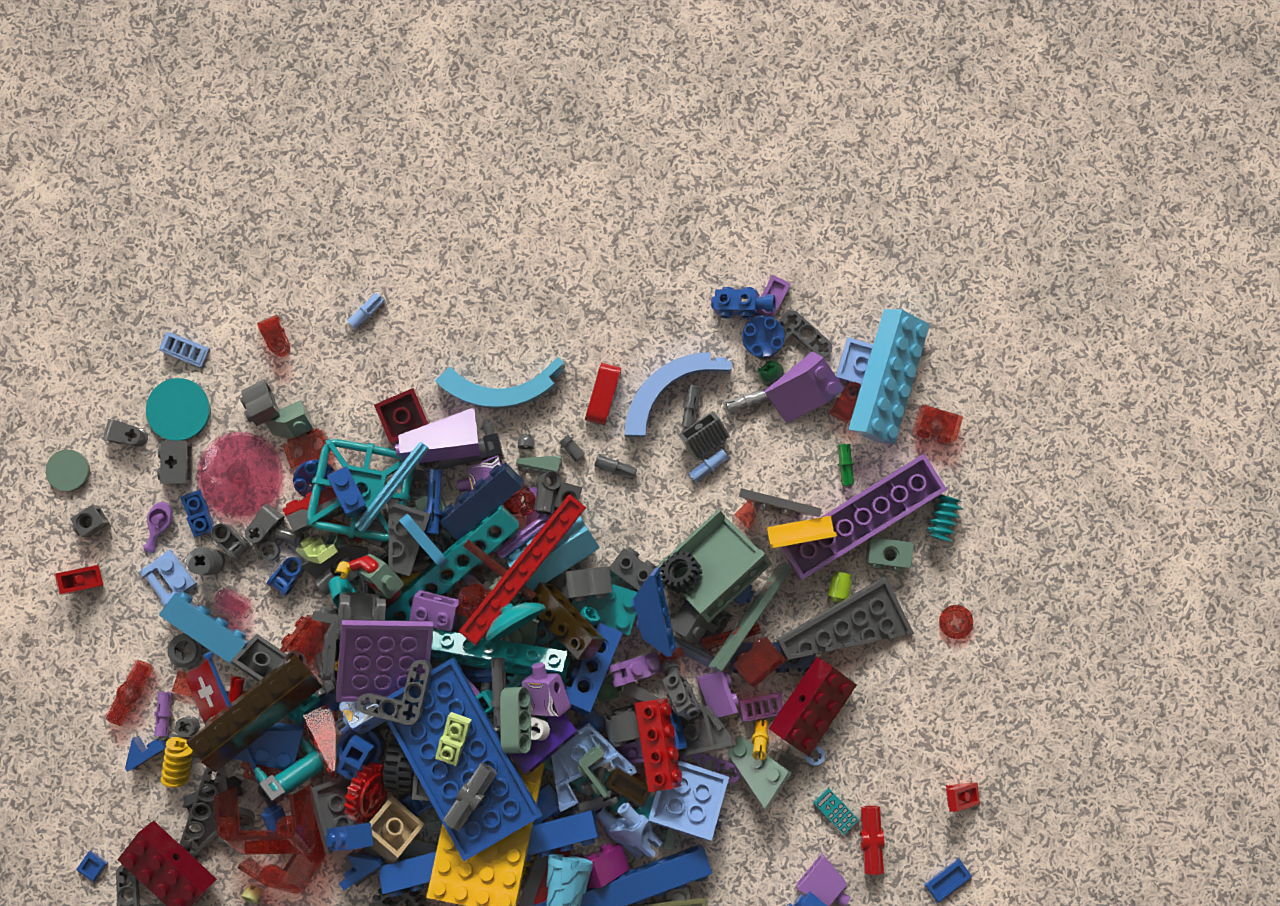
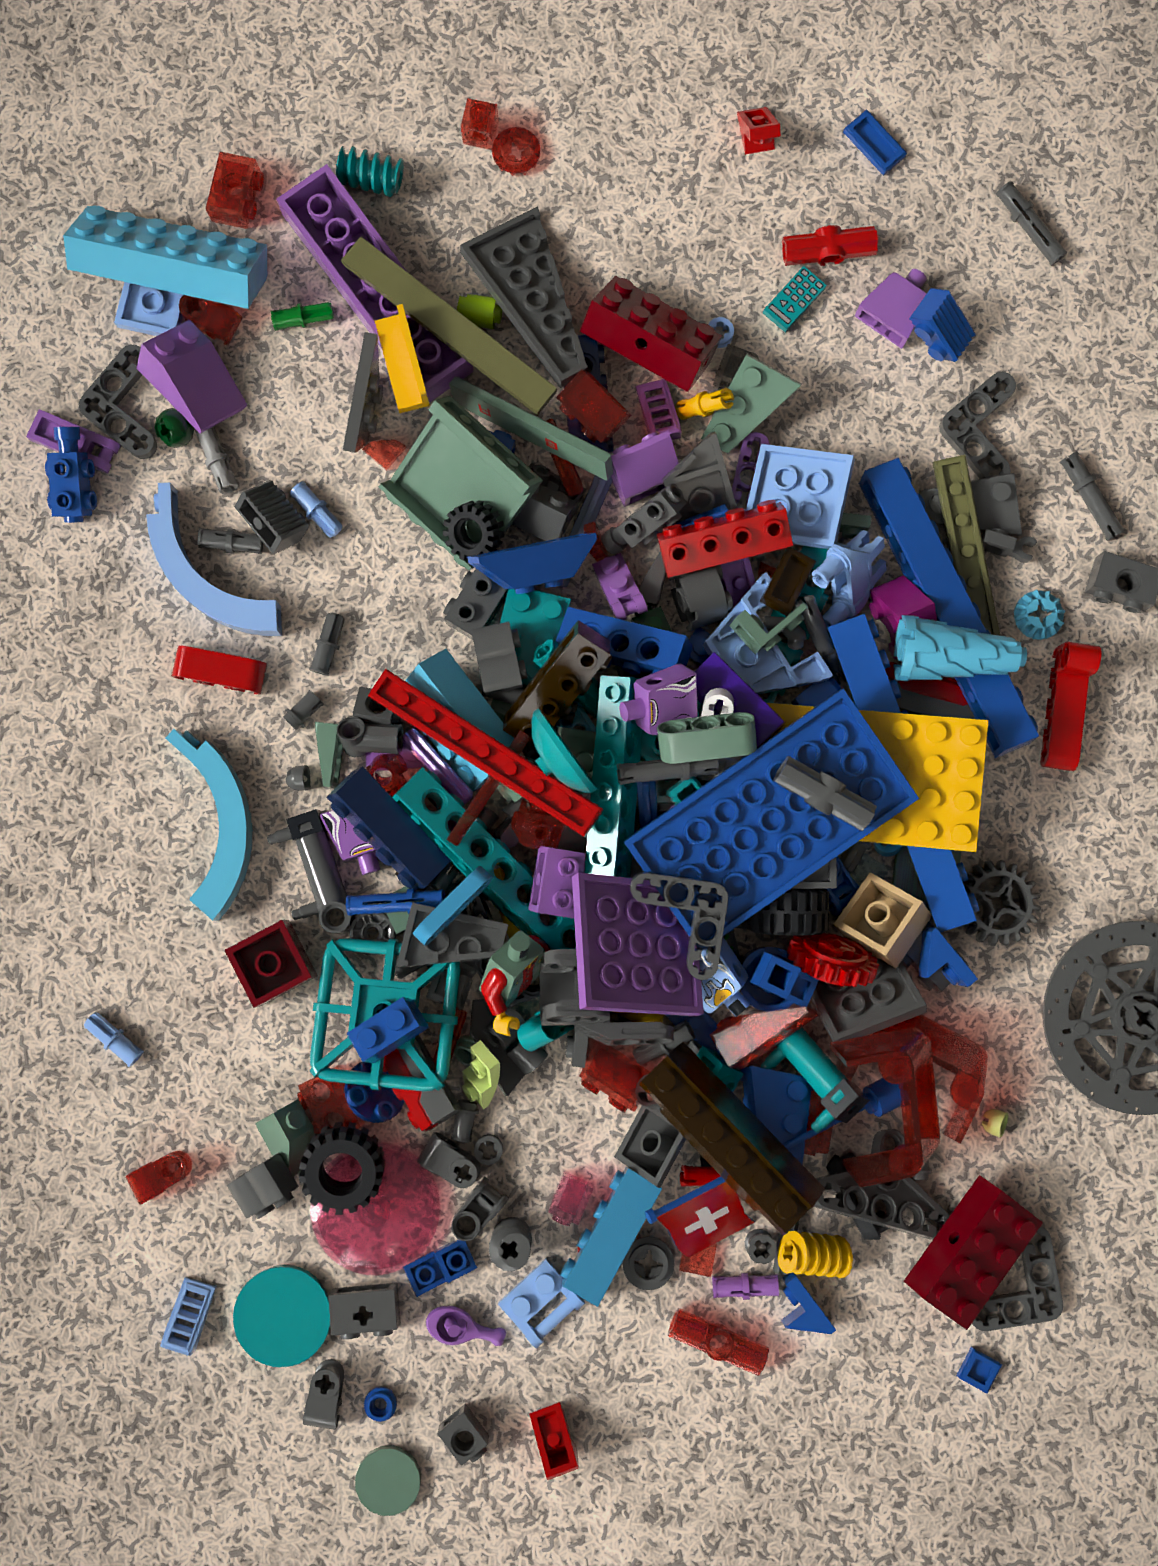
camera: 95 degrees left, 0 degrees up
blue piece [266,557,305,597] -> none
blue brick [326,823,373,851] -> none
medium azure axle [355,442,429,532] -> none
slope [395,409,480,464] -> none
yellowish green slope [435,712,472,766] -> none
blue dish [742,315,785,358] -> none
sand green brick [865,537,914,572] -> none
none -> black tyre [299,1122,385,1215]
none -> olive tile [341,237,557,416]
none -> blue plate [364,1386,397,1422]
none -> clear red brick [461,98,499,150]

